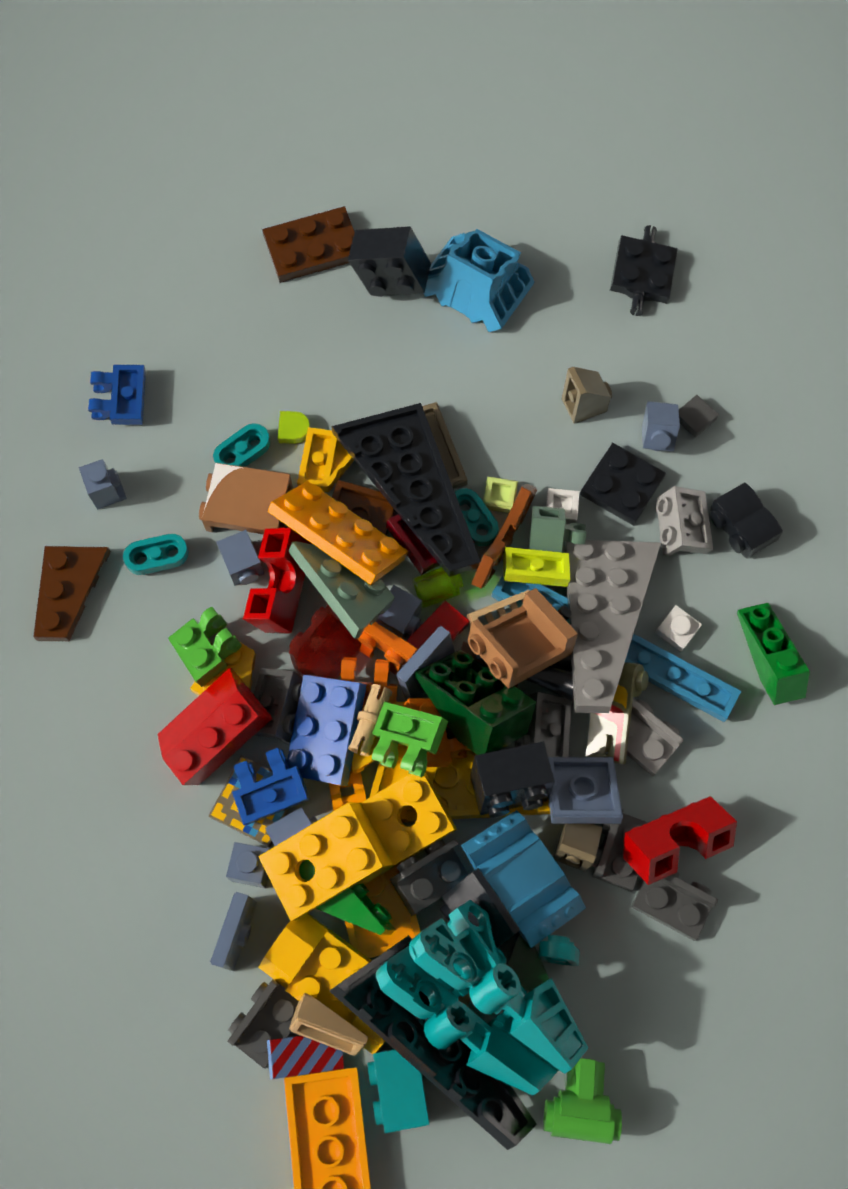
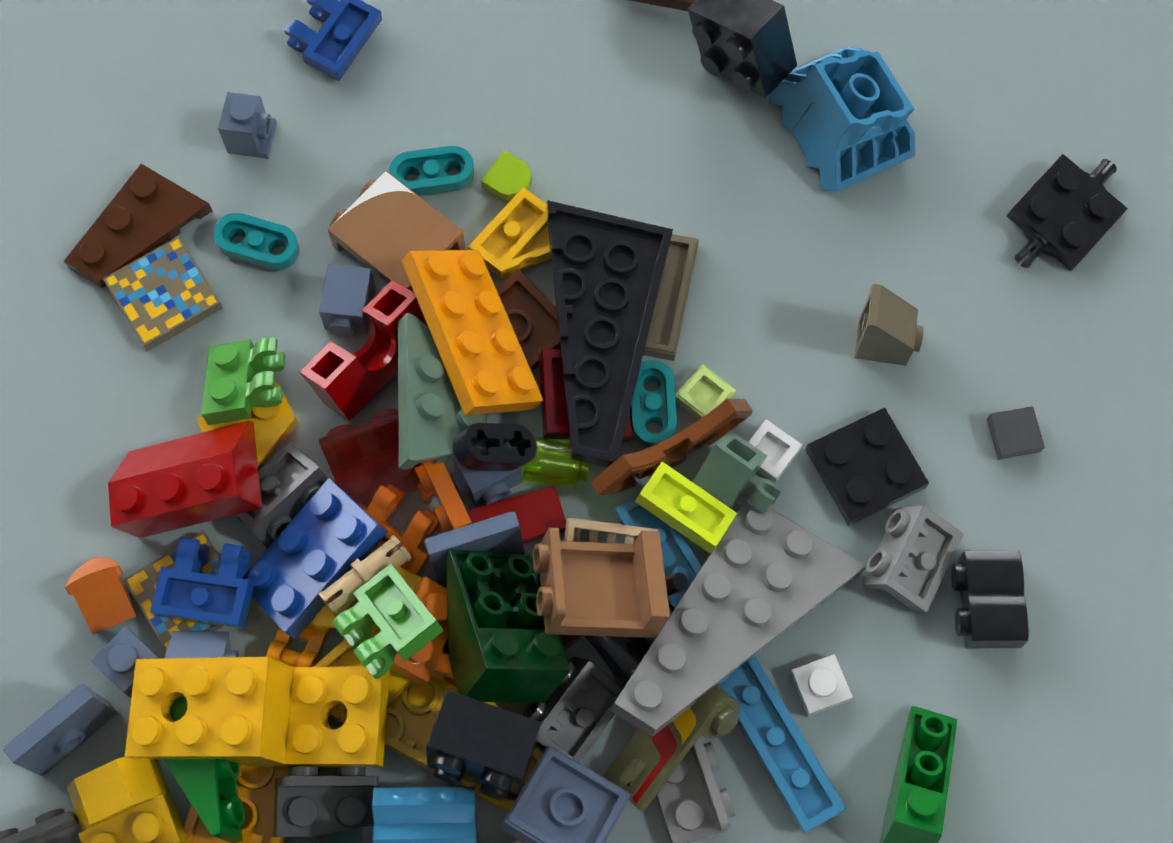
camera: 30 degrees right, 0 degrees up
sand blue brick [642,401,680,452] -> none
none -> orange tile [65,557,137,635]
none -> tile [103,236,223,351]
none -> black beam [453,423,537,471]

